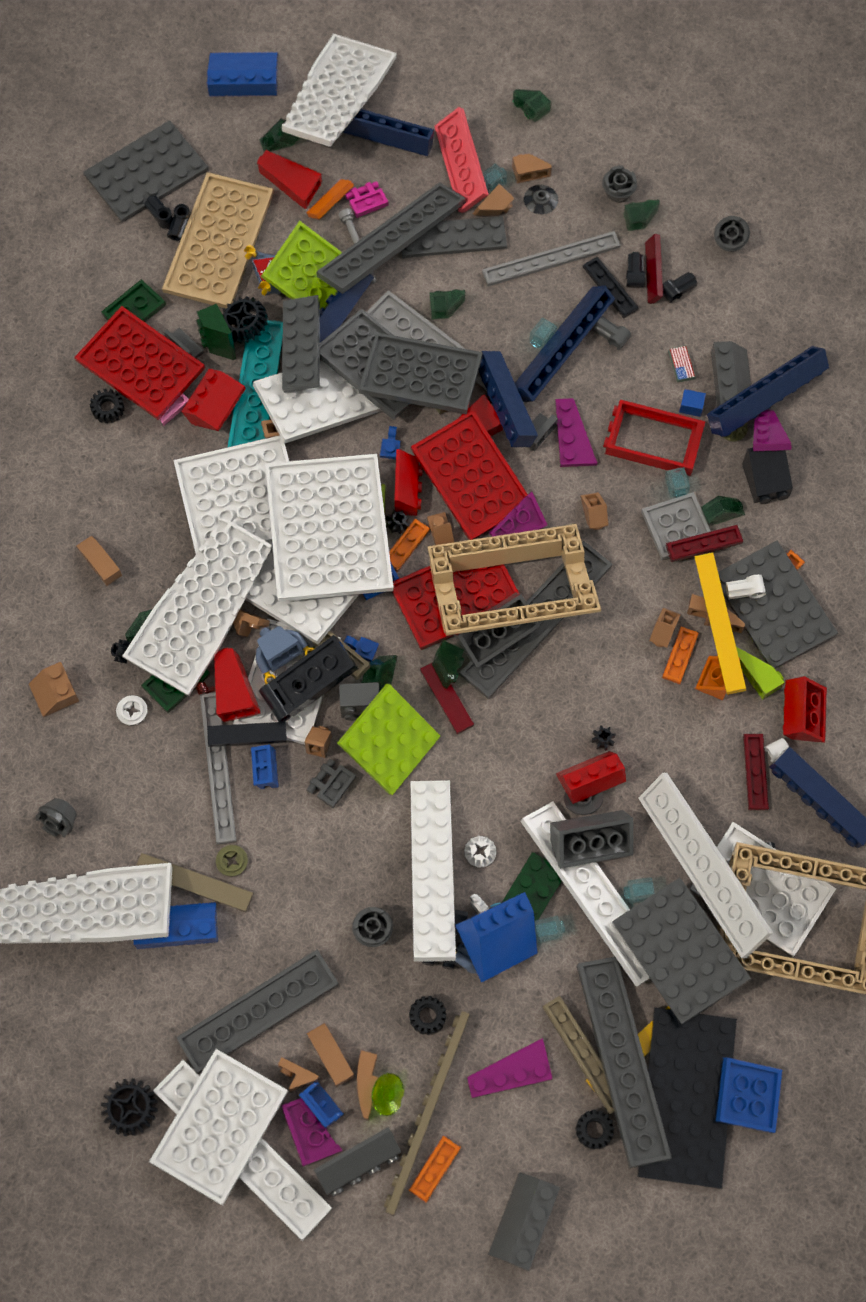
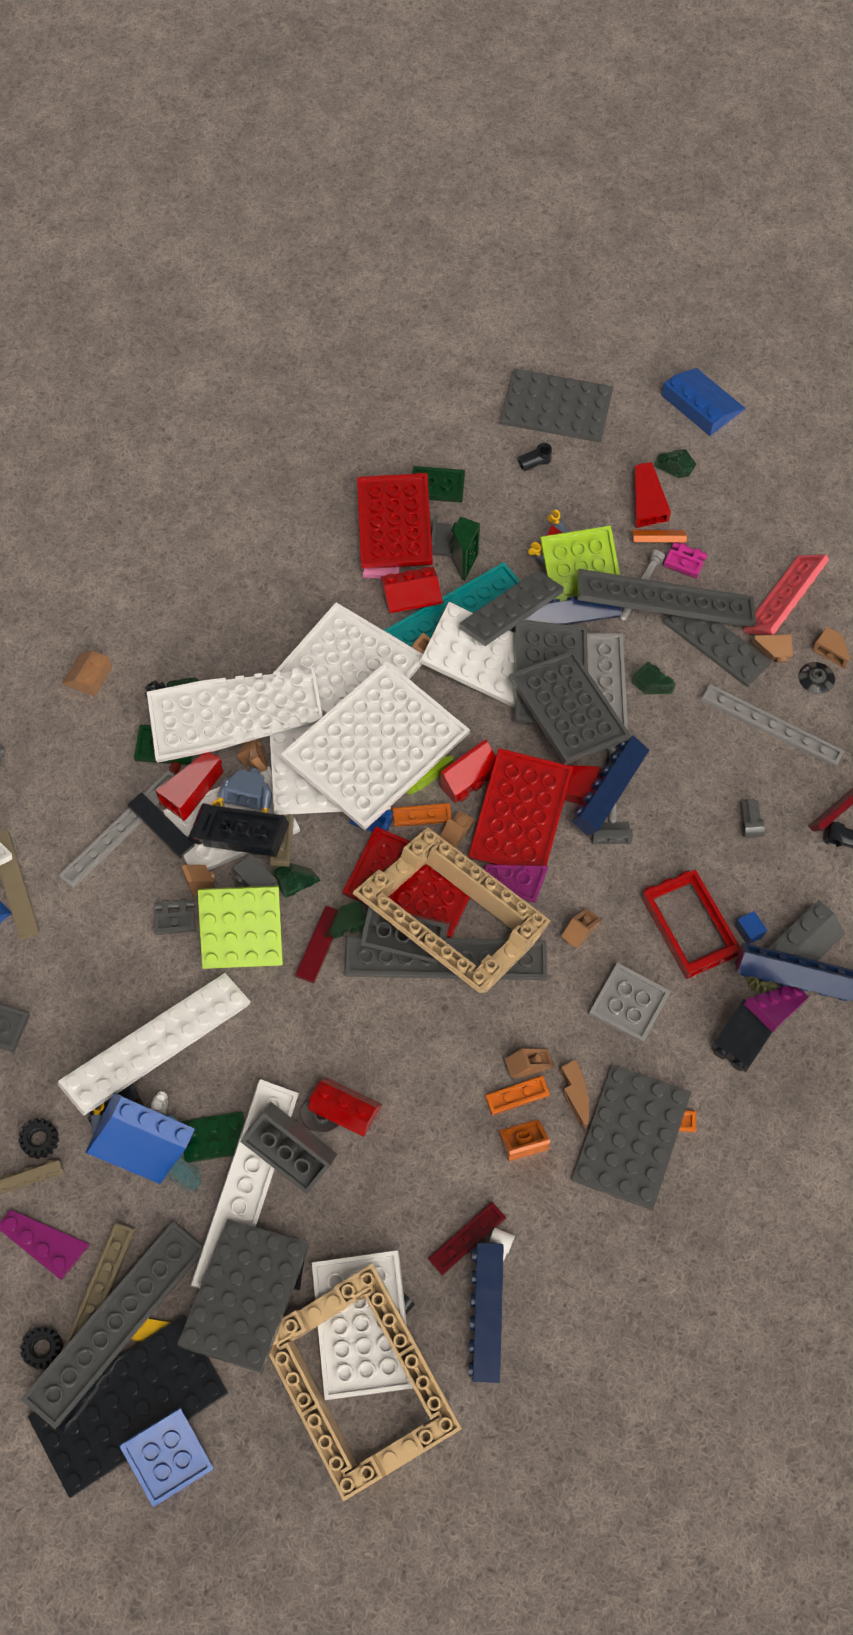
camera: 50 degrees right, 5 degrees down
medium nougat slope [76,536,122,586] -> none
black tyre [90,388,125,424] -> none
white gear [116,695,148,726] -> none
black piece [144,195,173,229] -> none
tan plate [162,172,274,308] -> none
olive gear [216,845,248,877] -> none
black gear [222,296,268,344] -> none
blue hinge [251,744,278,789] -> none
white wing [282,34,396,146] -> none
dark blue brick [342,109,434,156] -> none
blue plate [344,635,379,662] -> none
dark grey cone [352,907,393,947] -> none
blue plate [380,426,401,459] -> none
black gear [386,510,409,534] -> none
white gear [465,835,496,867] -> none
clear light blue brick [482,163,507,194] -> none
dark blue brick [515,286,615,402] -> none
clear light blue brick [529,317,557,349] -> none
magenta wing [555,398,597,467] -> none
black tile [583,256,639,318] -> none
black gear [591,725,616,751] -> none
clear light blue brick [623,877,655,904] -> none
black piece [626,252,645,287] -> none
white plate [638,773,773,958] -> none
clear light blue brick [664,467,690,498] -> none
dark red tile [665,525,743,562] -> none
tile [668,346,696,383] -> none
yellow tile [695,553,746,695] -> none
clear green slope [701,496,745,524] -> none
white piece [726,575,766,599] -> none
lime slope [736,647,785,700] -> none
red slope [783,676,827,743] -> none

